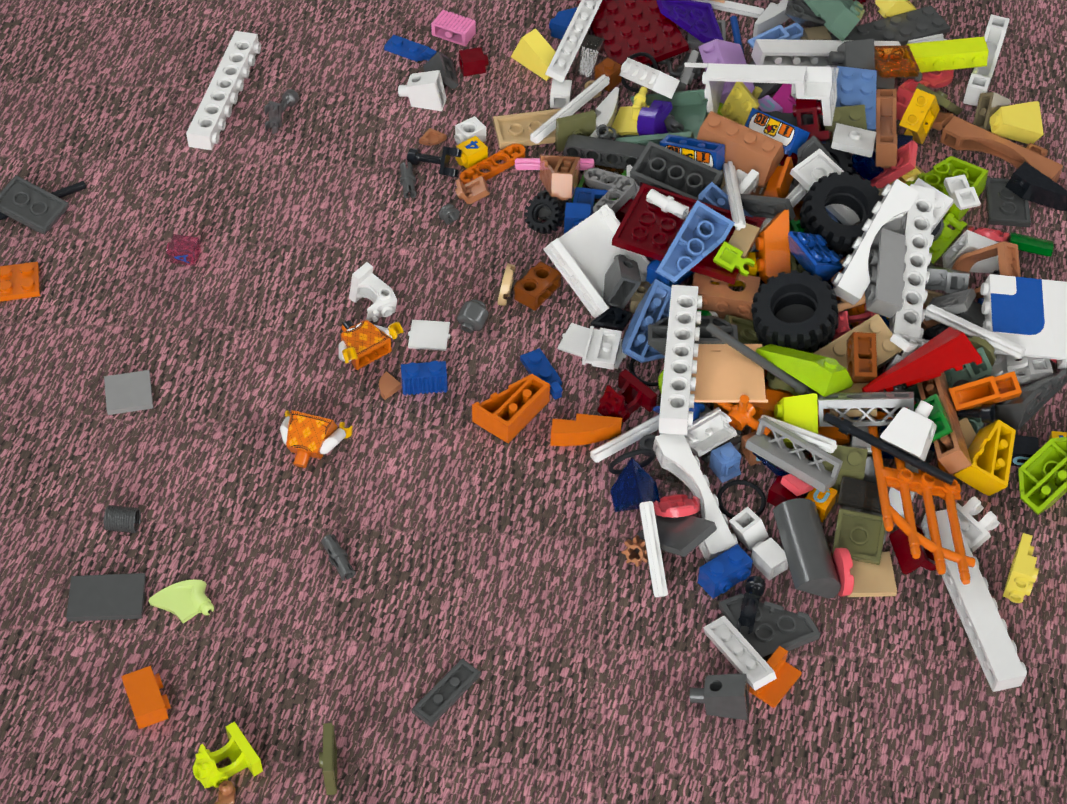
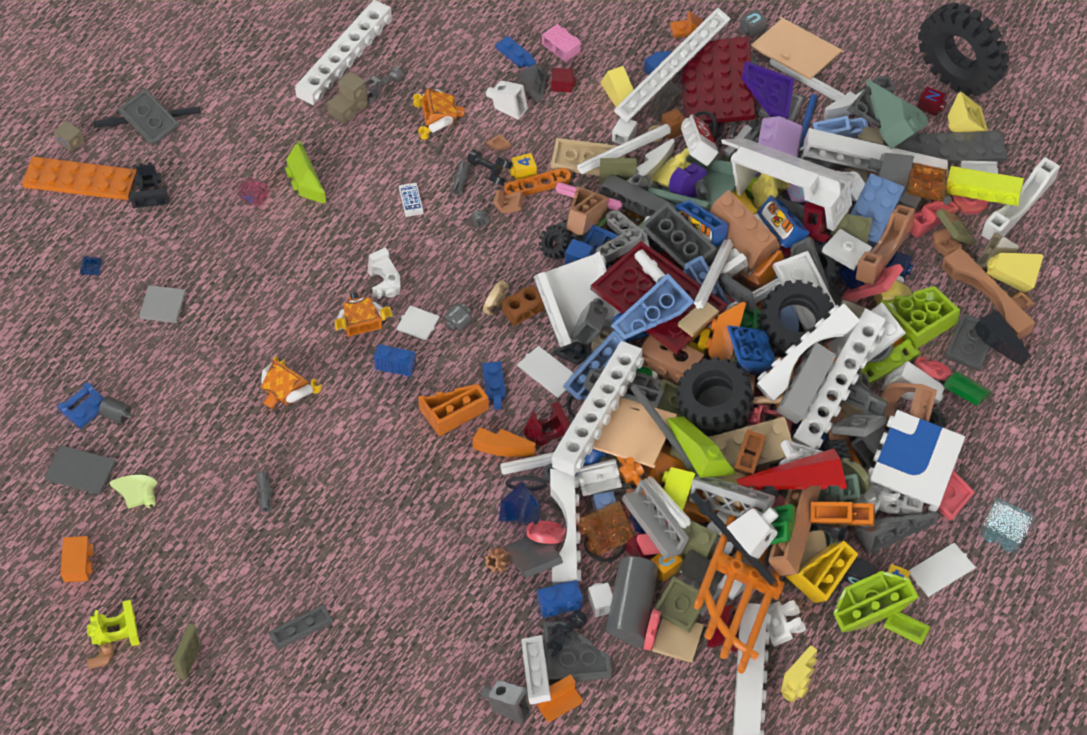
camera: 20 degrees right, 5 degrees up
nougat tile [379,371,402,400] -> none
white brick [454,116,486,144] -> none
white plate [582,326,622,370] -> none
white axle [639,501,668,598] -> none
lime plate [713,241,755,277] -> none
white brick [729,507,769,551] -> none
yellow panel [899,89,940,144] -> none
white axle [925,304,1026,359] -> none
white slope [943,174,981,210] -> none
none -> blue plate [57,382,104,429]
none -> clear blue tile [80,257,102,275]
none -> black tile [130,162,169,209]
none -> lime wedge [285,141,326,203]
none -> dark tan brick [327,71,368,124]
none -> tile [399,183,423,217]
none -> torso [413,89,465,140]
none -> clear orange plate [579,501,634,555]

